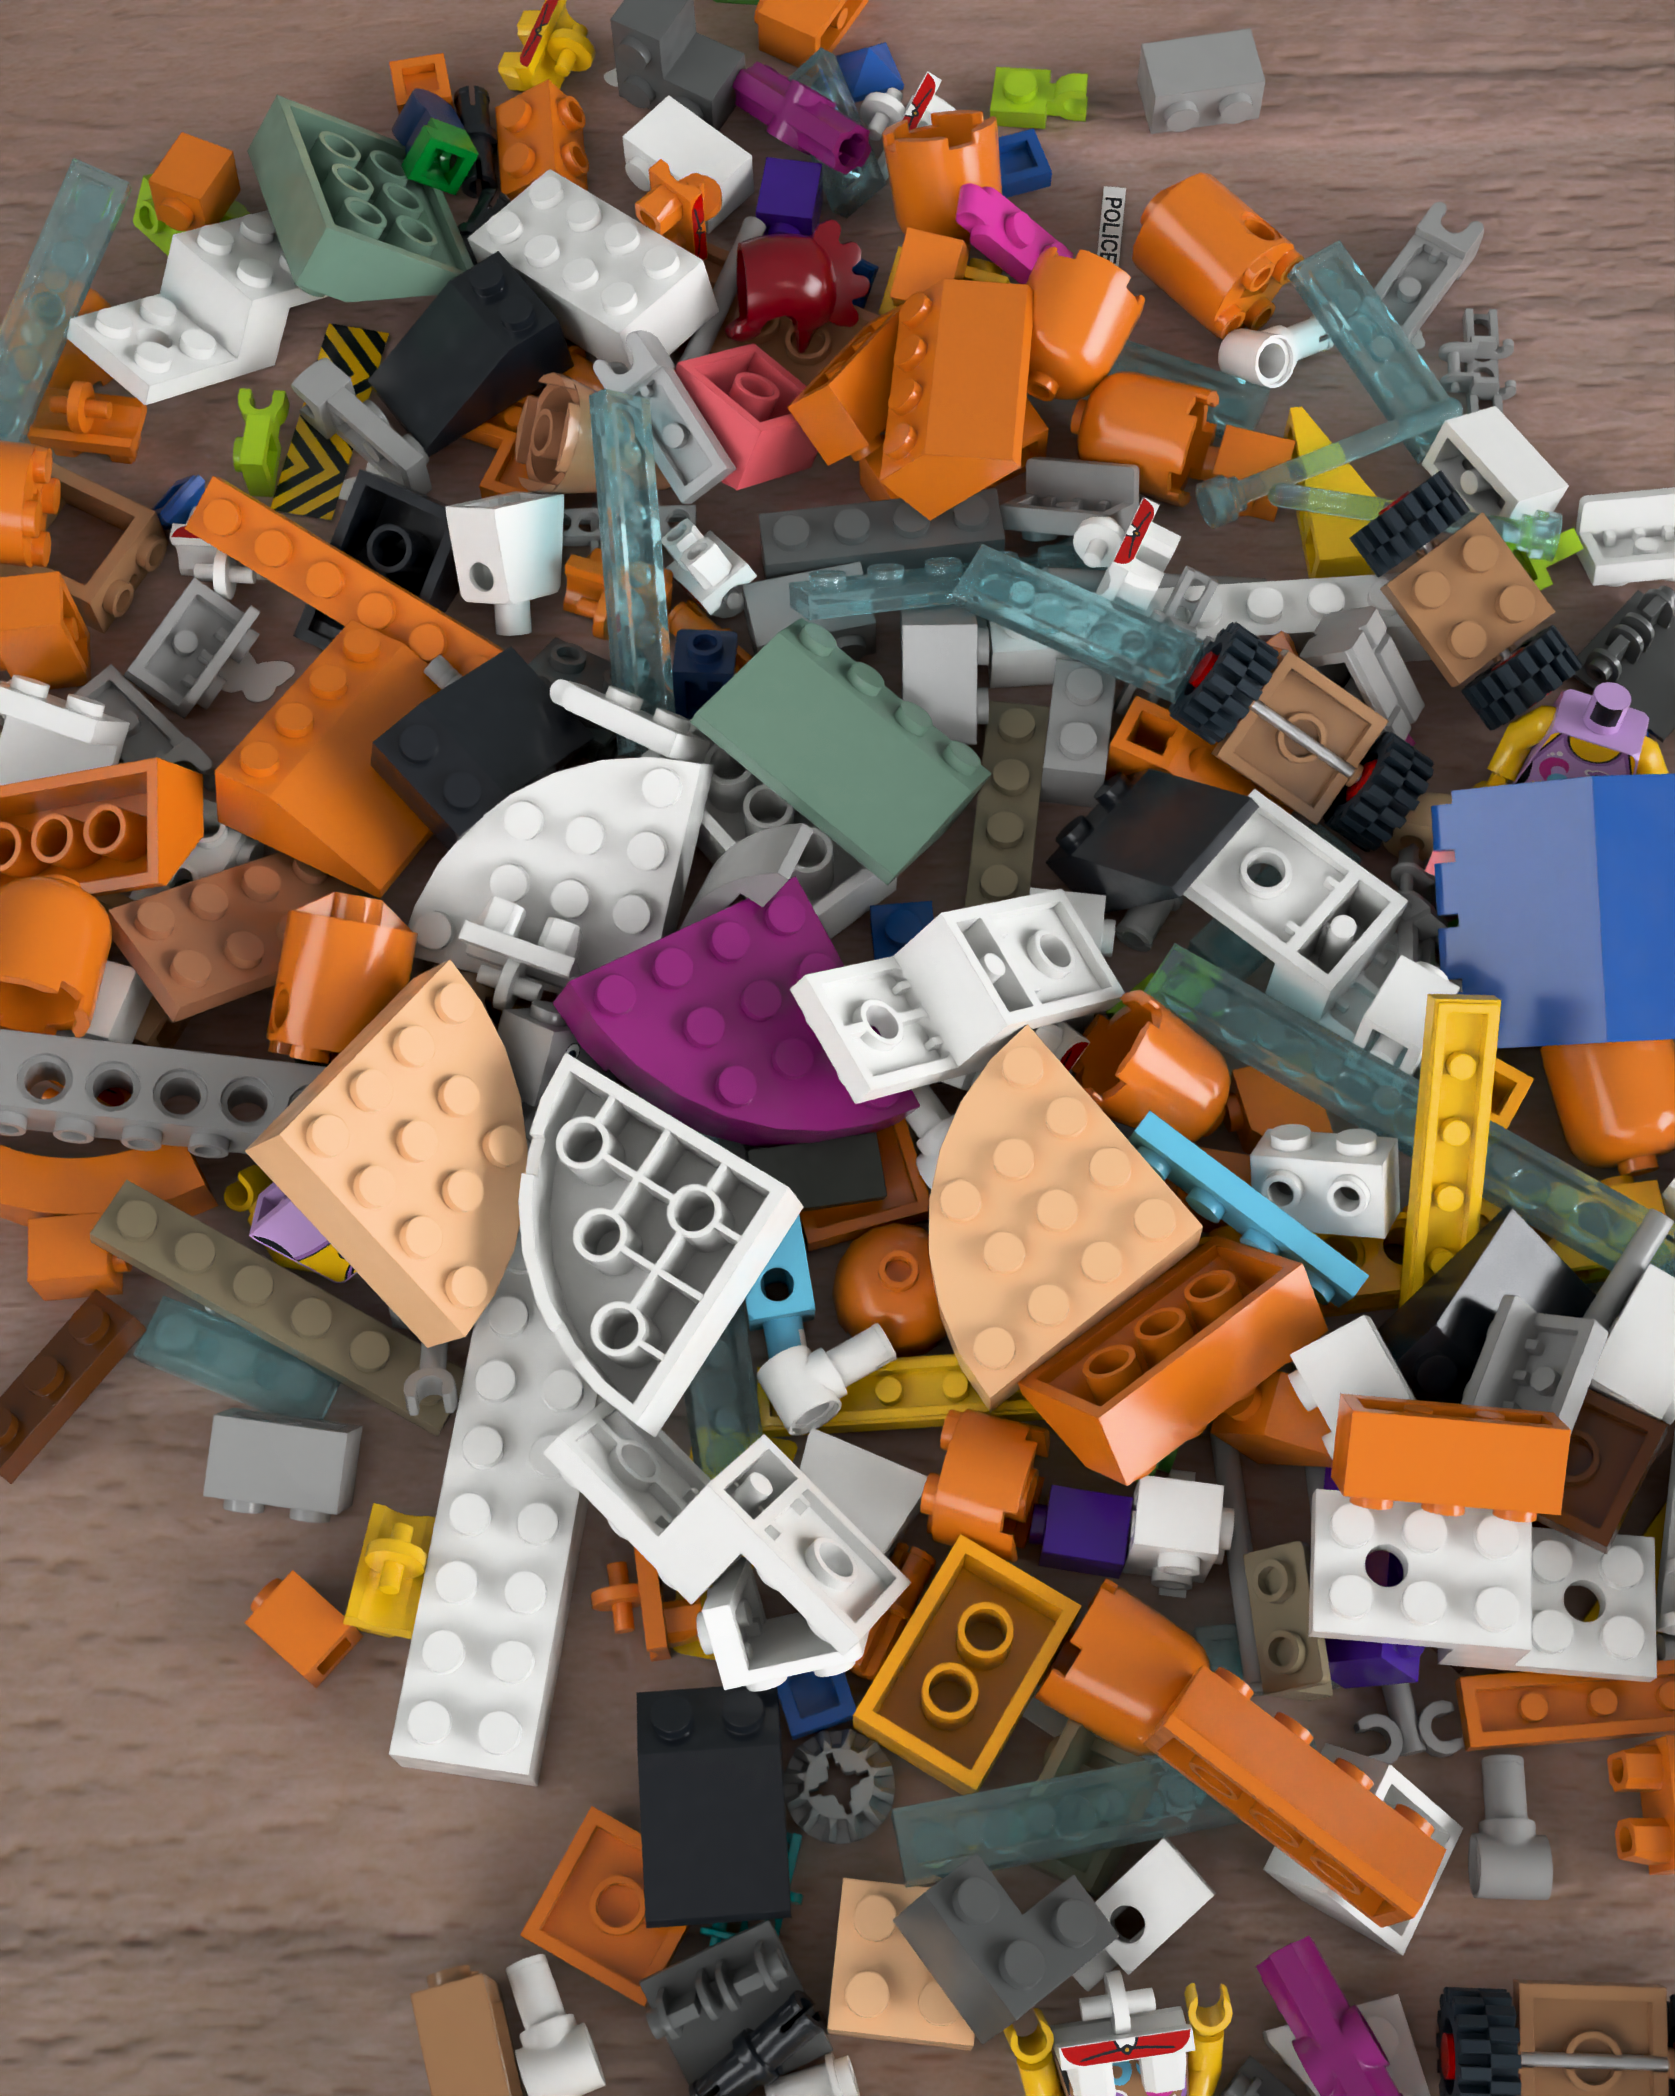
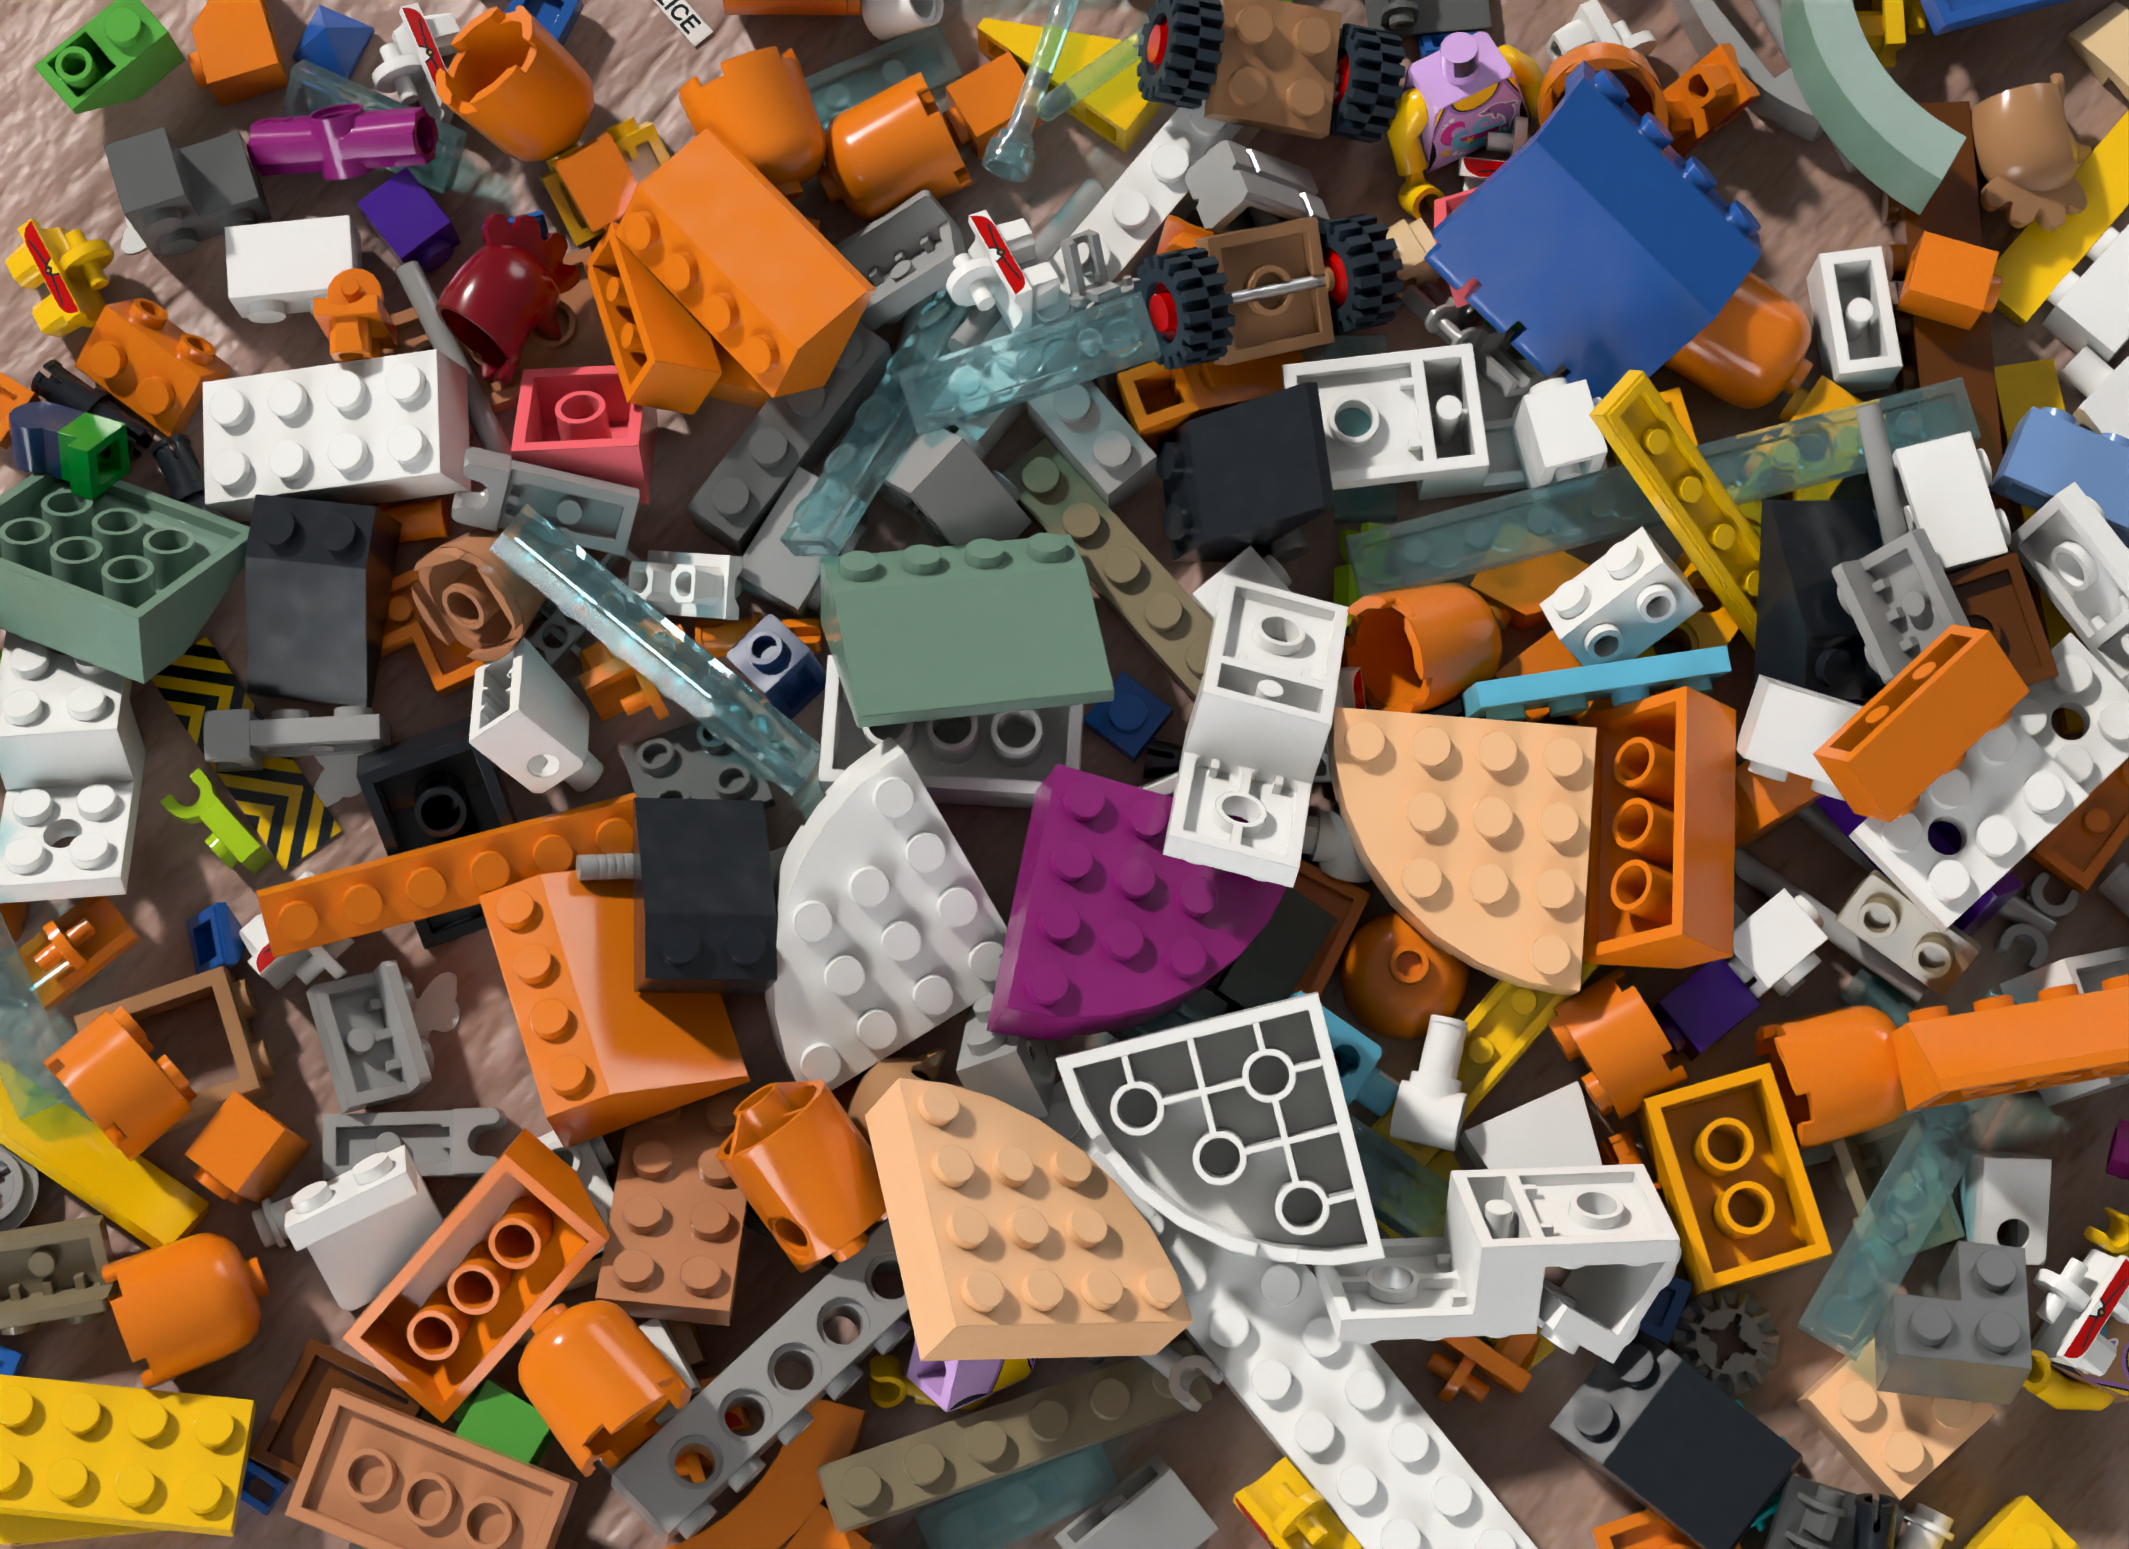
camera: 45 degrees left, 10 degrees up
white hips [458,896,583,1011] -> none
white hinge [550,679,711,763] -> none
light grey slope [680,823,814,930] -> none
dark pink hinge [956,183,1073,284] -> none

